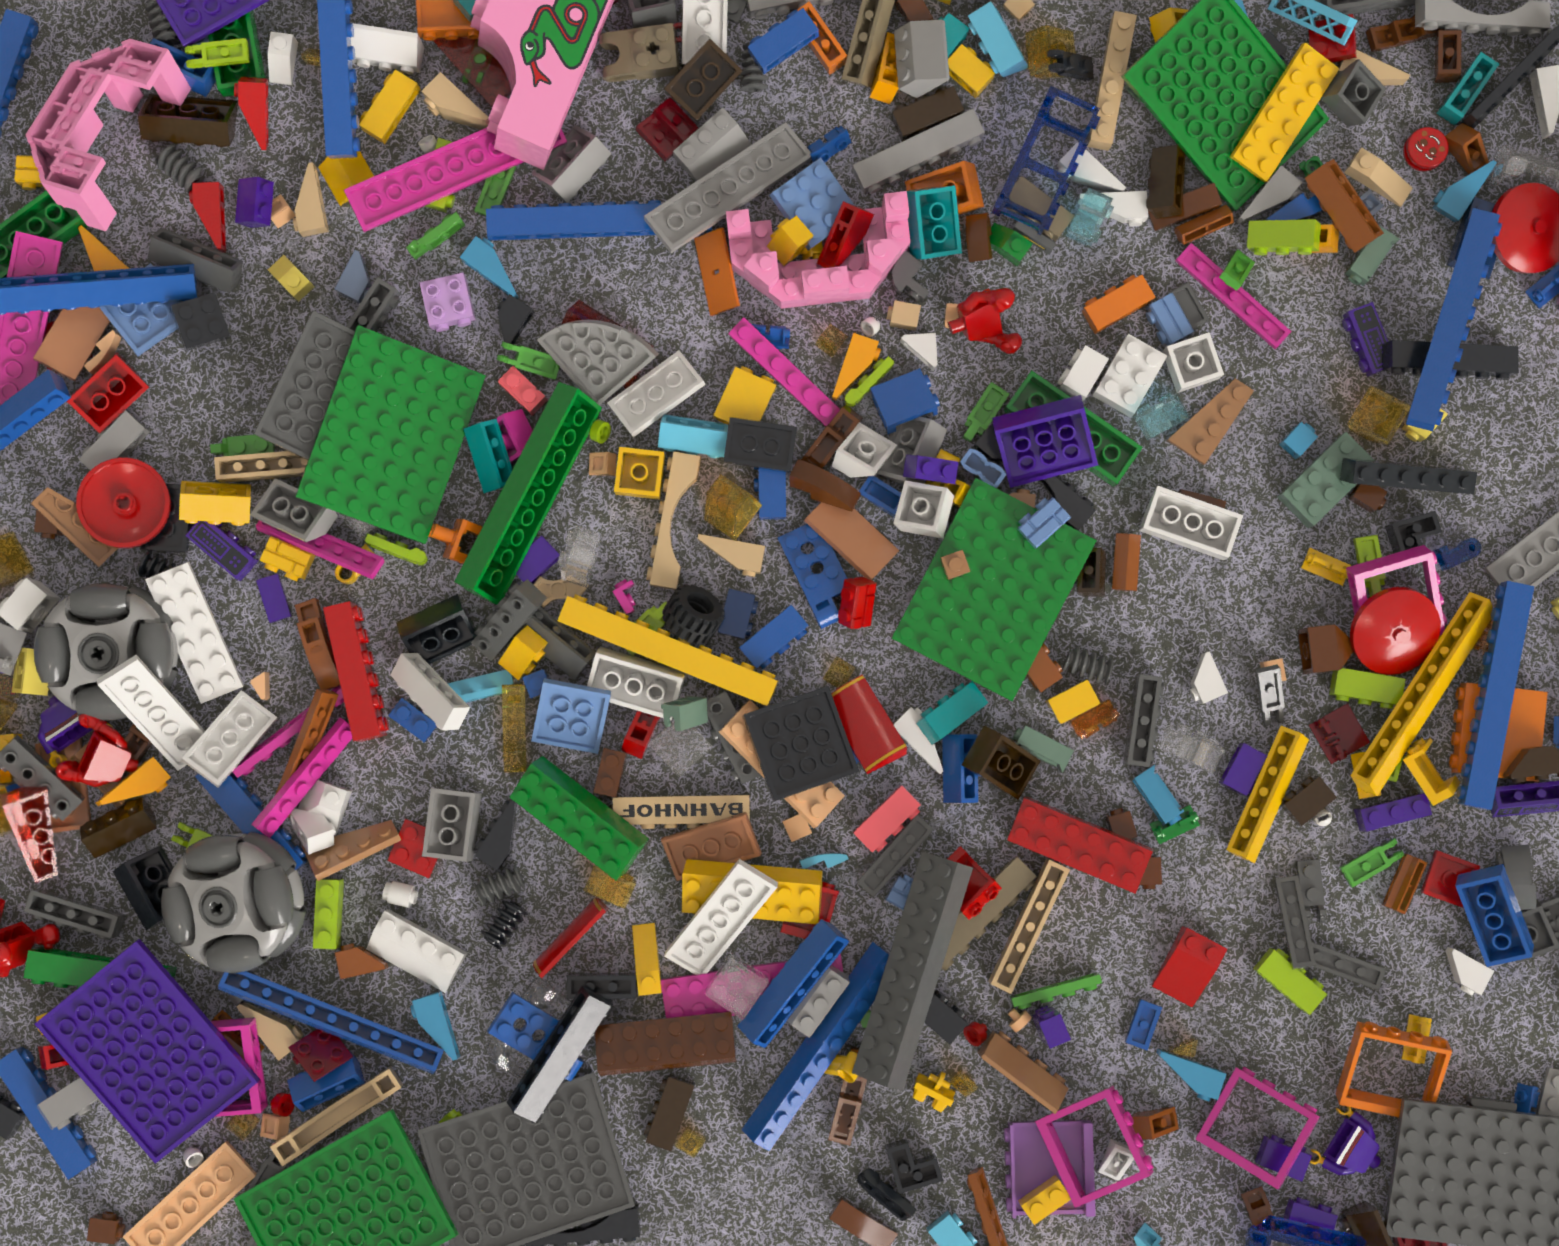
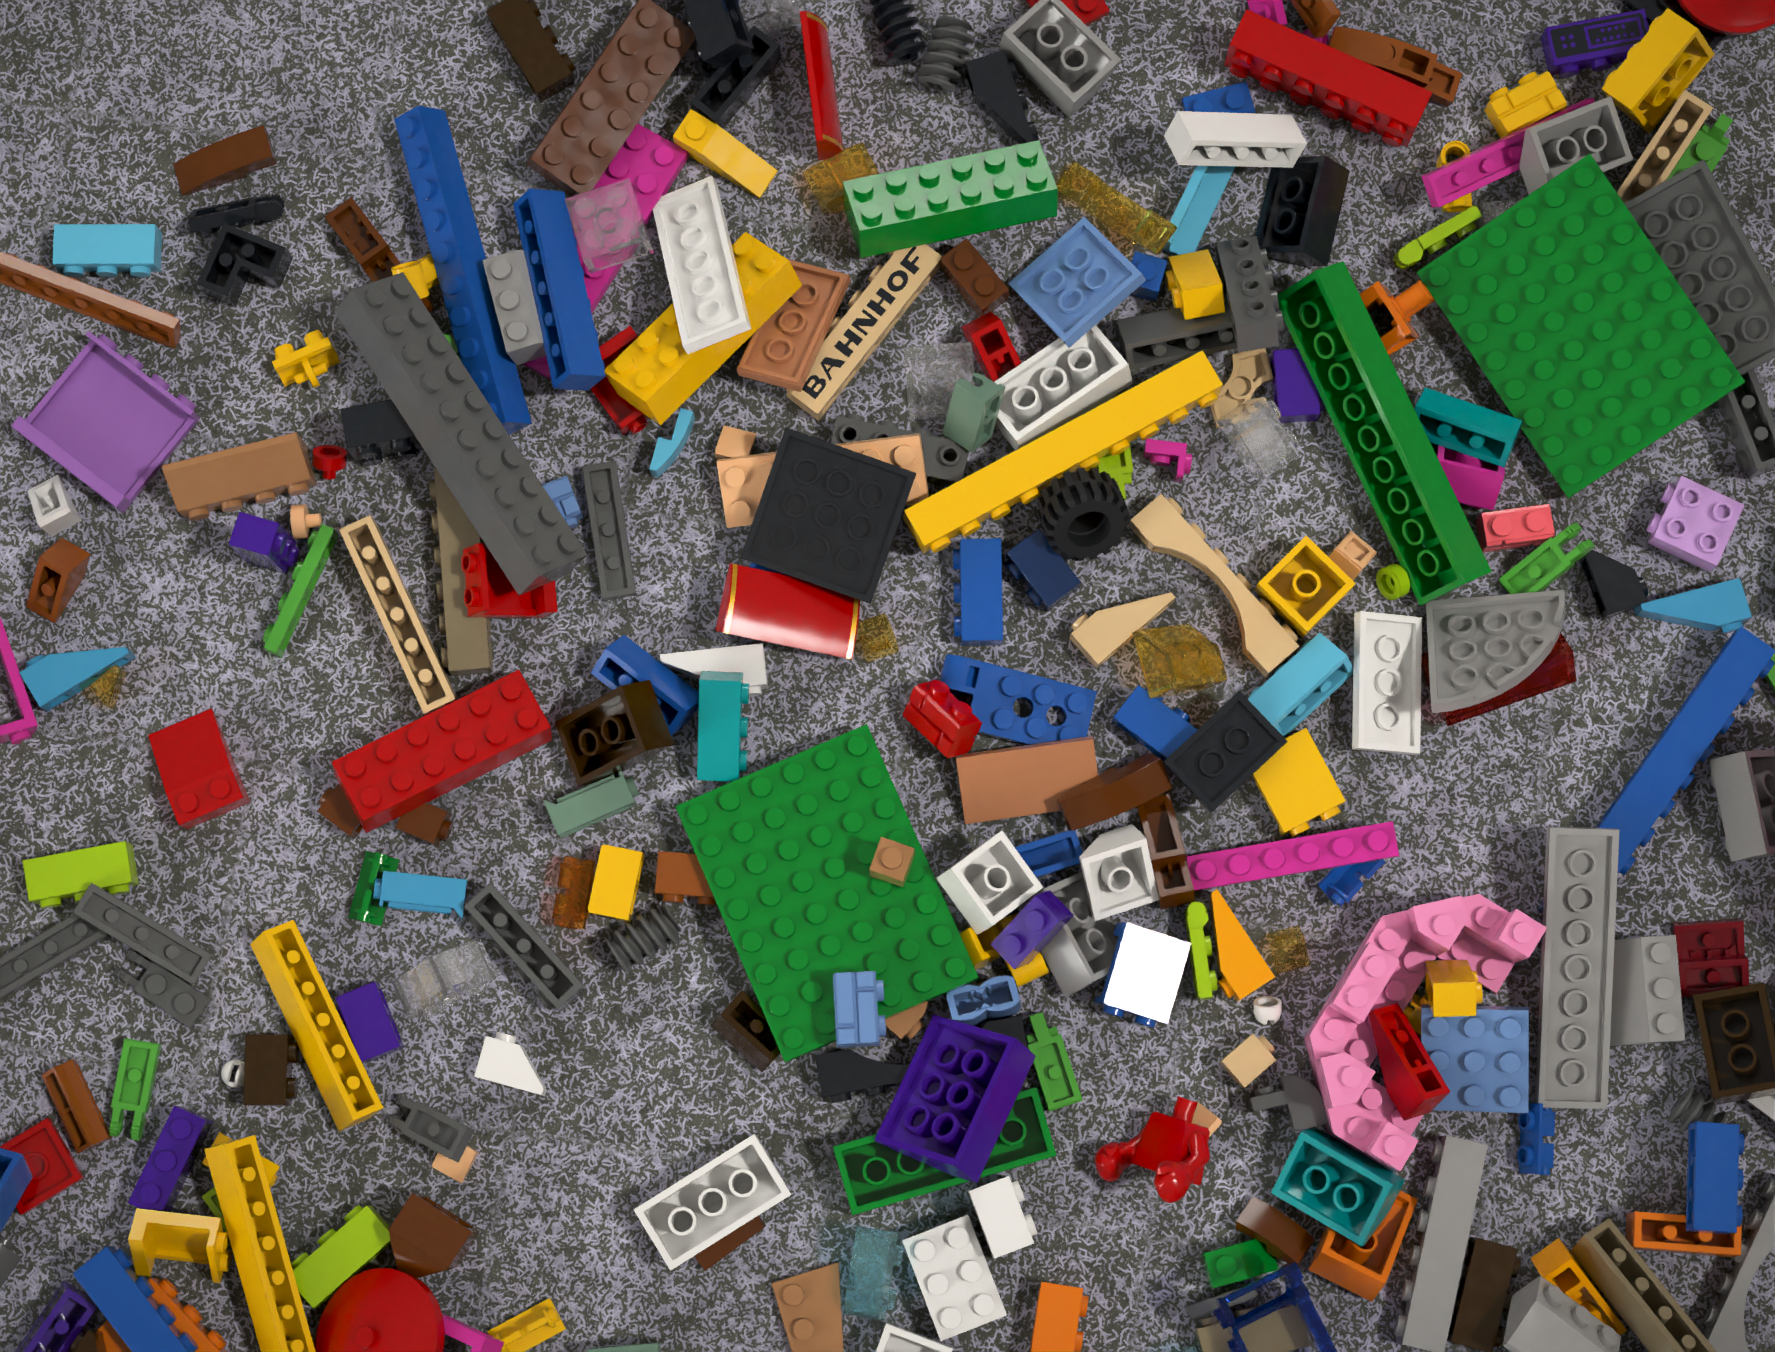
camera: 135 degrees right, 5 degrees down
dark purple tile [256,573,292,623] -> none
clear yellow slope [675,1126,706,1158] -> none
orange piece [694,228,740,316] -> none
coral brick [852,785,921,853] -> none
white slope [900,333,938,371] -> none
clear yellow slope [949,1070,978,1097] -> none
yellow brick [1018,1175,1071,1225] -> none
dark pink window [1035,1086,1154,1208] -> none
dark orange piece [1112,533,1141,591] -> none
blue plate [1125,999,1162,1050] -> none
dark red hinge [1308,703,1370,764] -> none

